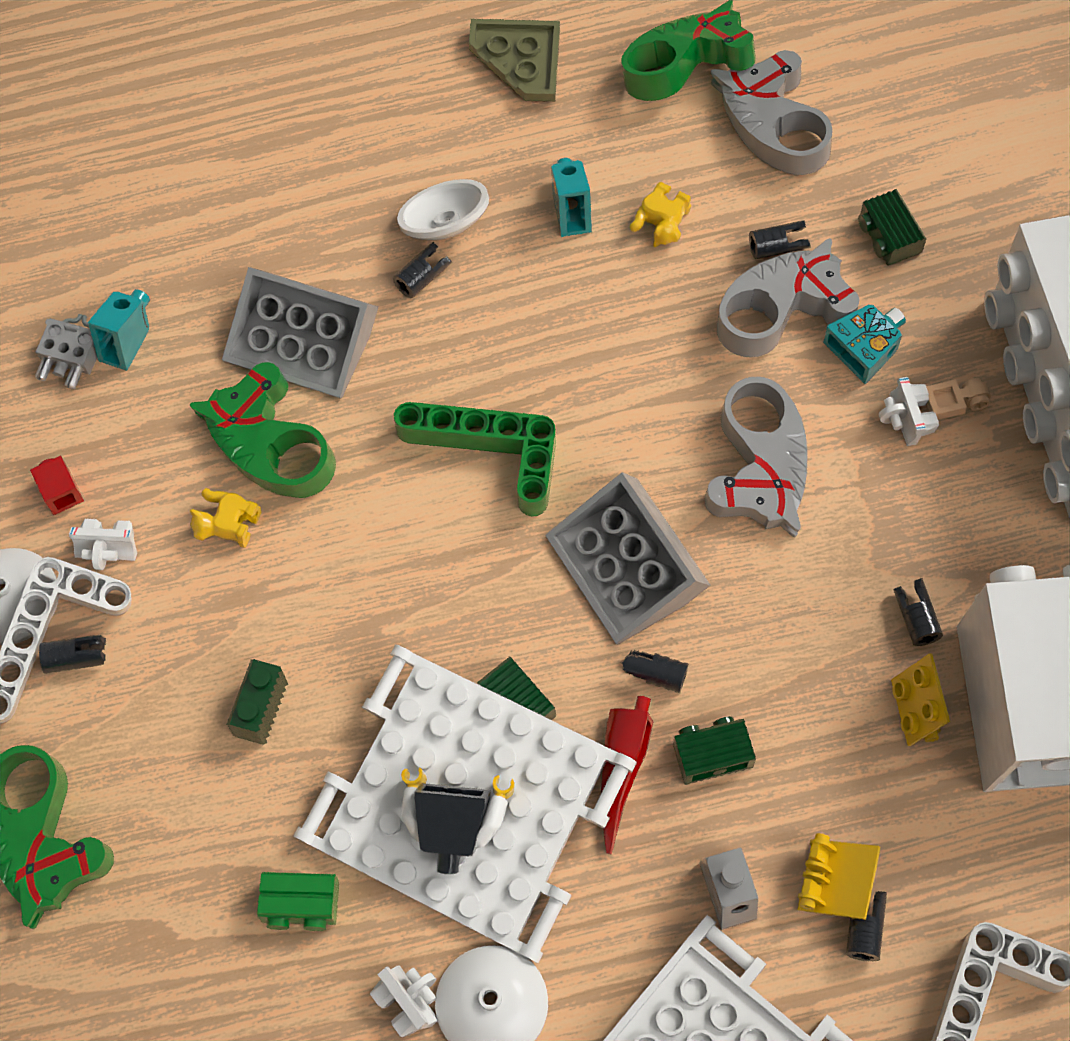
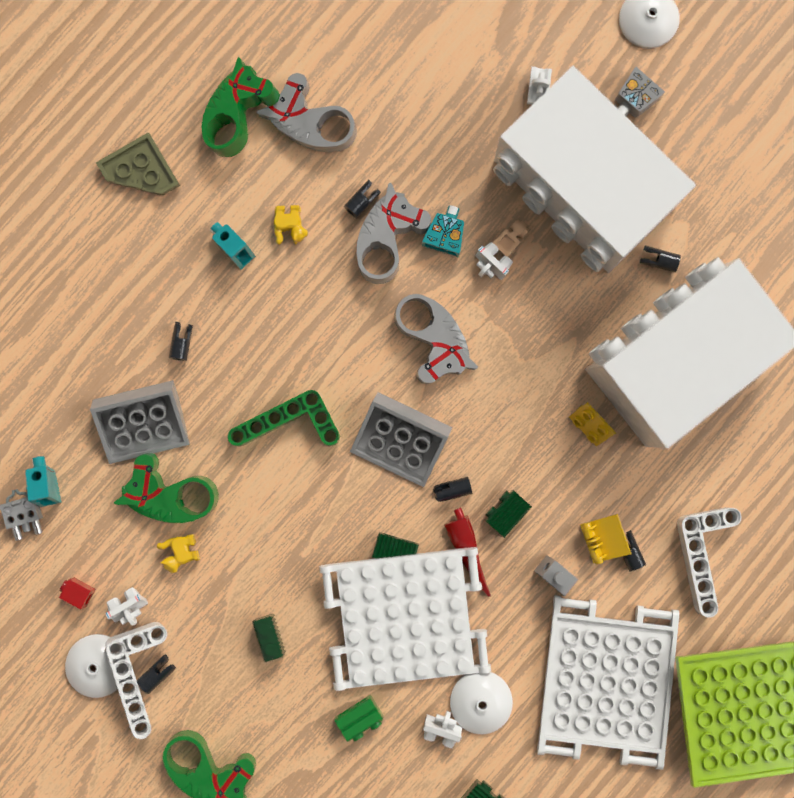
camera: 40 degrees left, 20 degrees up
white dish [397,179,489,240] -> none
black torso [401,767,515,874] -> none
dark green brick [858,189,927,266] -> none
black hinge [893,578,943,646] -> none

